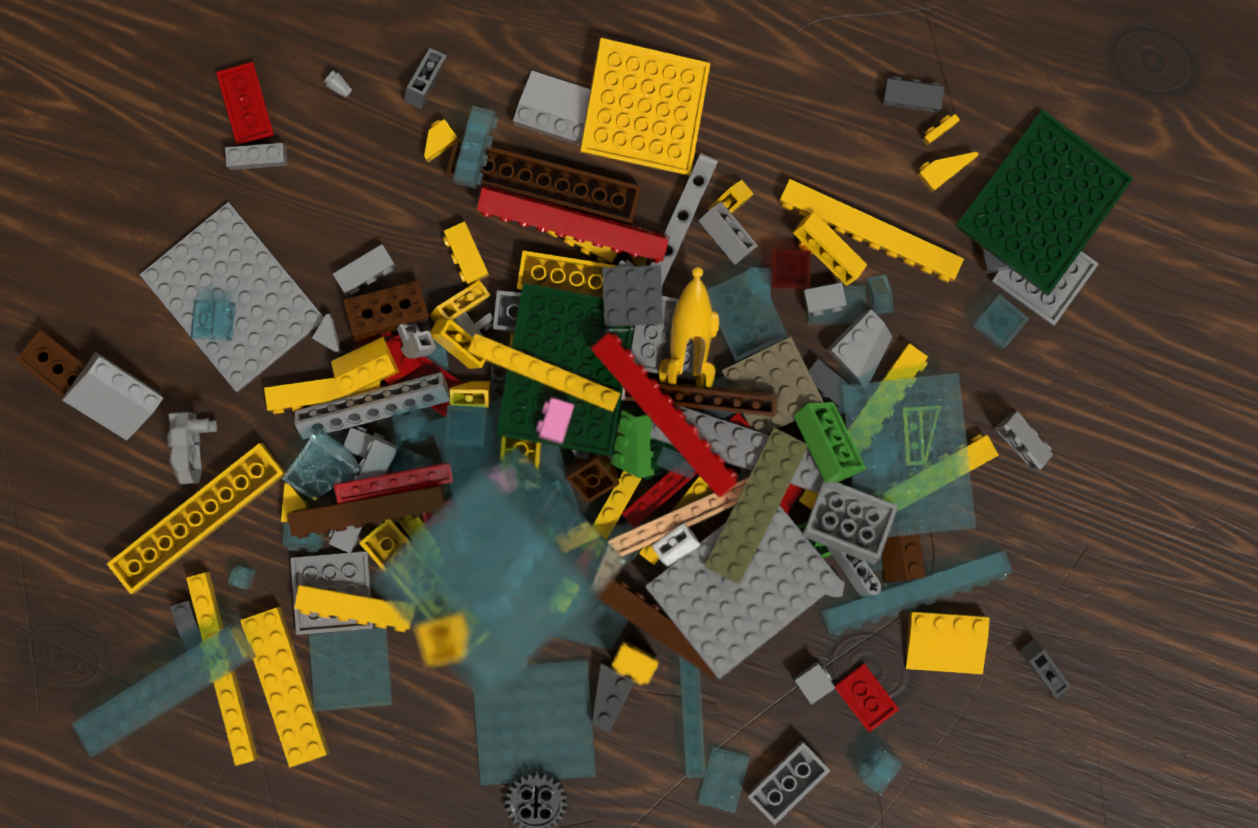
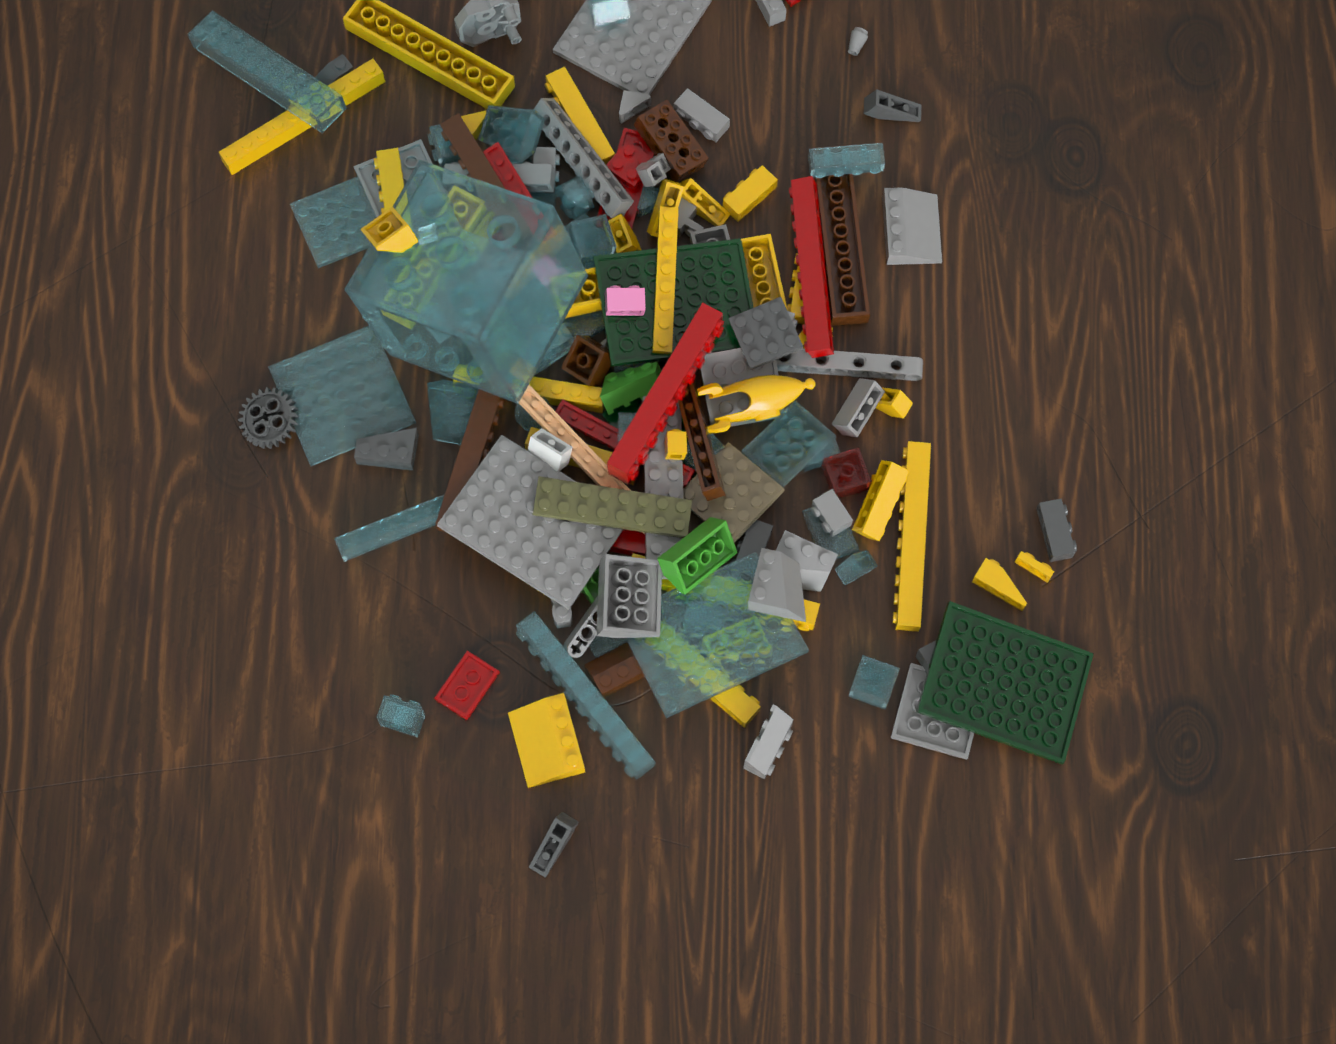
camera: 70 degrees right, 15 degrees down
clear light blue brick [228,565,256,590] -> none
yellow brick [240,607,329,768] -> none
yellow slope [331,337,399,396] -> none
yellow slope [424,119,458,162] -> none
yellow plate [579,38,710,176] -> none
yellow brick [612,640,659,685] -> none
clear light blue plate [698,746,750,813] -> none
light grey brick [747,740,830,825] -> none
light grey head [793,662,835,705] -> none
none -> yellow brick [664,429,687,460]
none -> light grey wedge [748,548,806,622]

